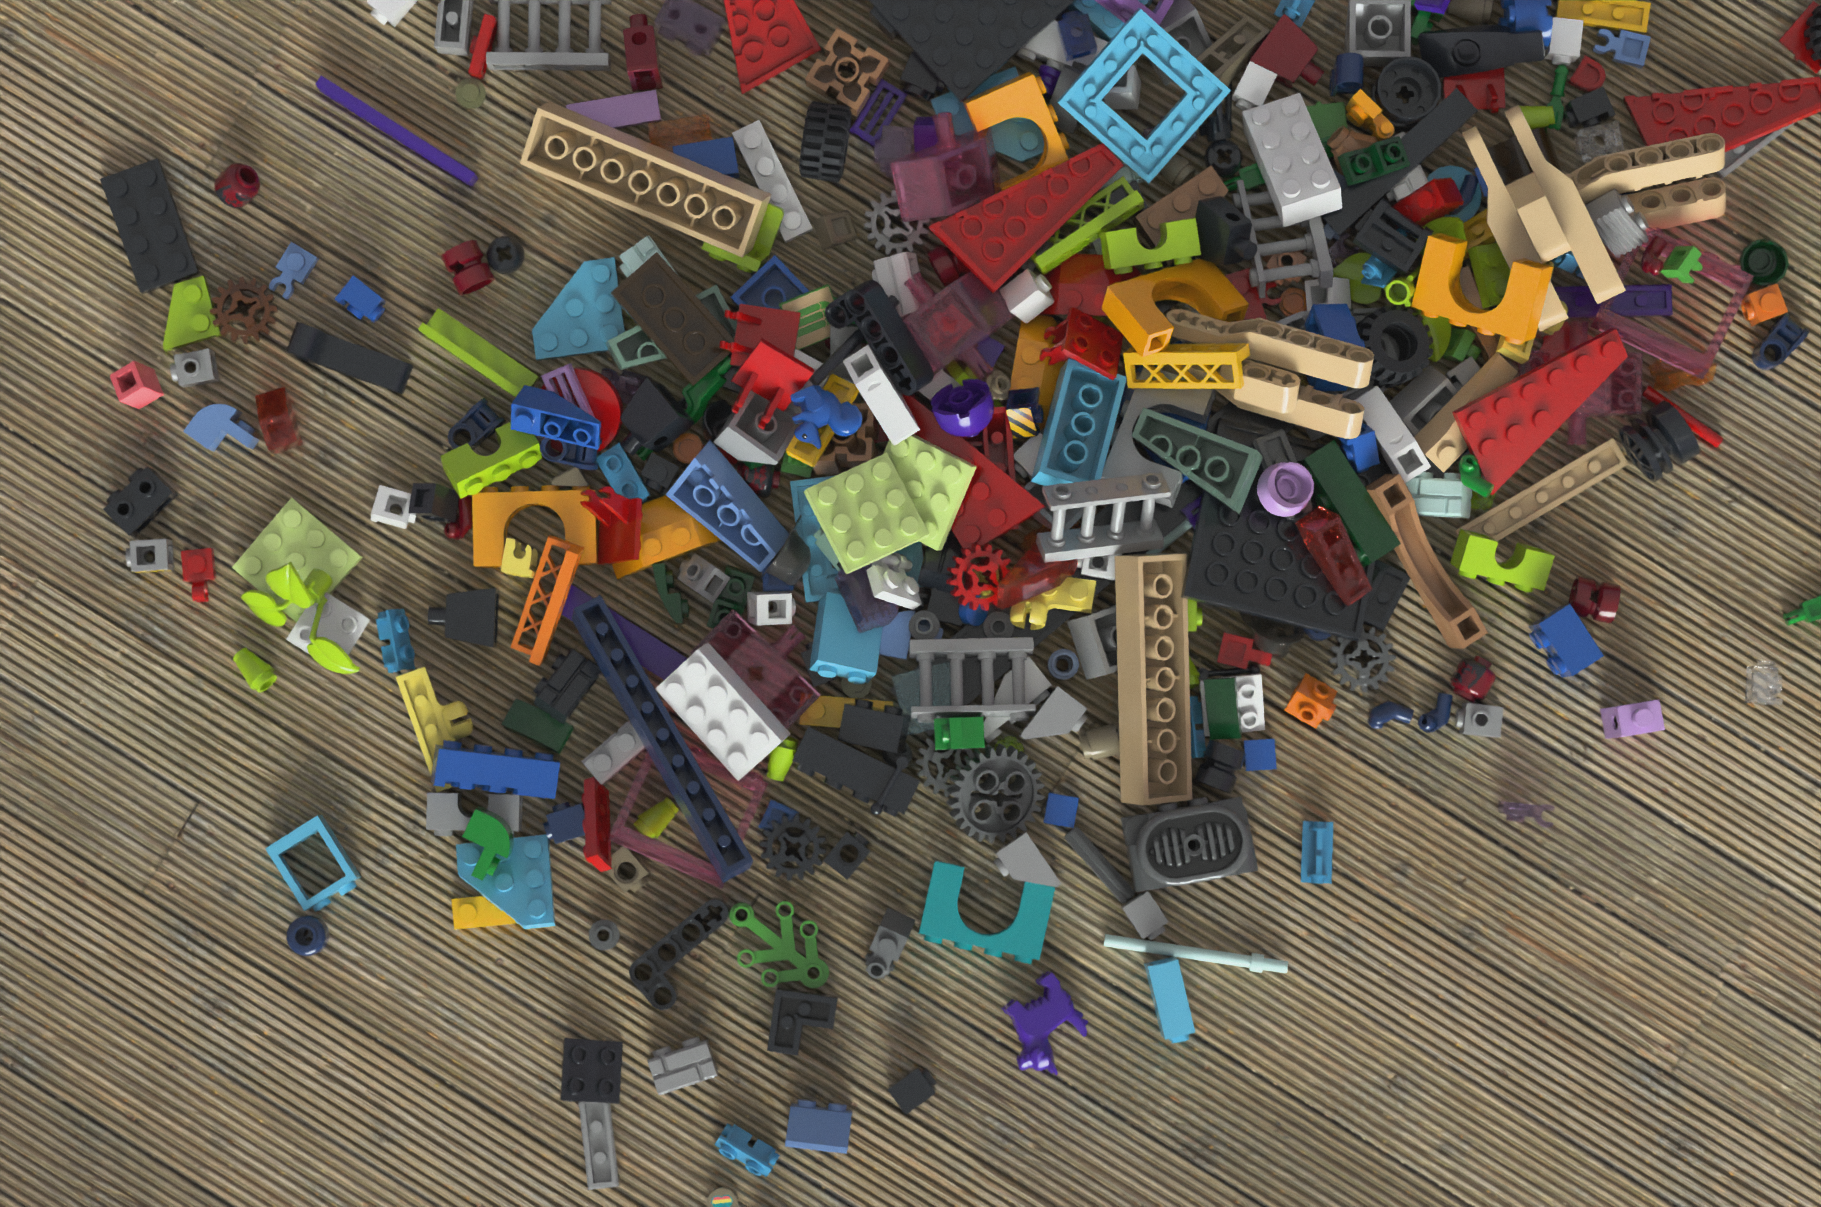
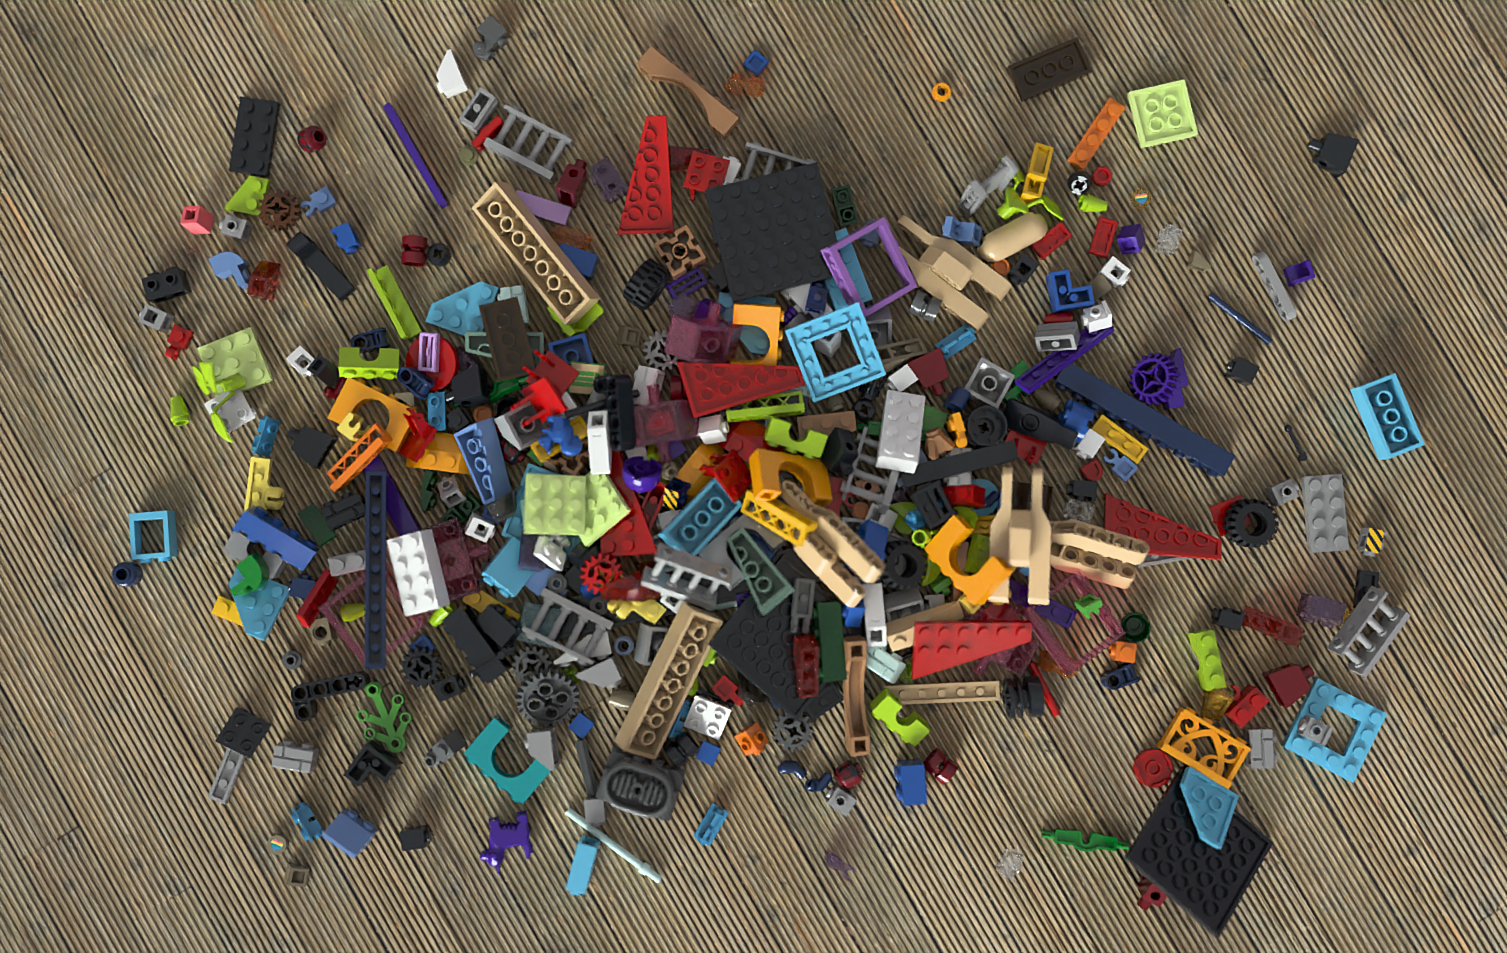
camera: 25 degrees right, 0 degrees up
blue slope [511,385,601,450] -> none
white plate [732,120,813,243] -> none
green brick [934,717,985,750] -> none
dark green slope [1204,677,1242,740] -> none
lavender piece [1257,462,1314,517] -> none
dark green slope [1337,136,1410,186] -> none
green arm [1459,454,1494,498] -> none
lime cone [1512,105,1555,134] -> none
green piece [1546,64,1569,130] -> none
light grey brick [1585,189,1649,258] -> none
lavender torso [1600,699,1665,739] -> none
dark red arm [1641,236,1667,276] -> none

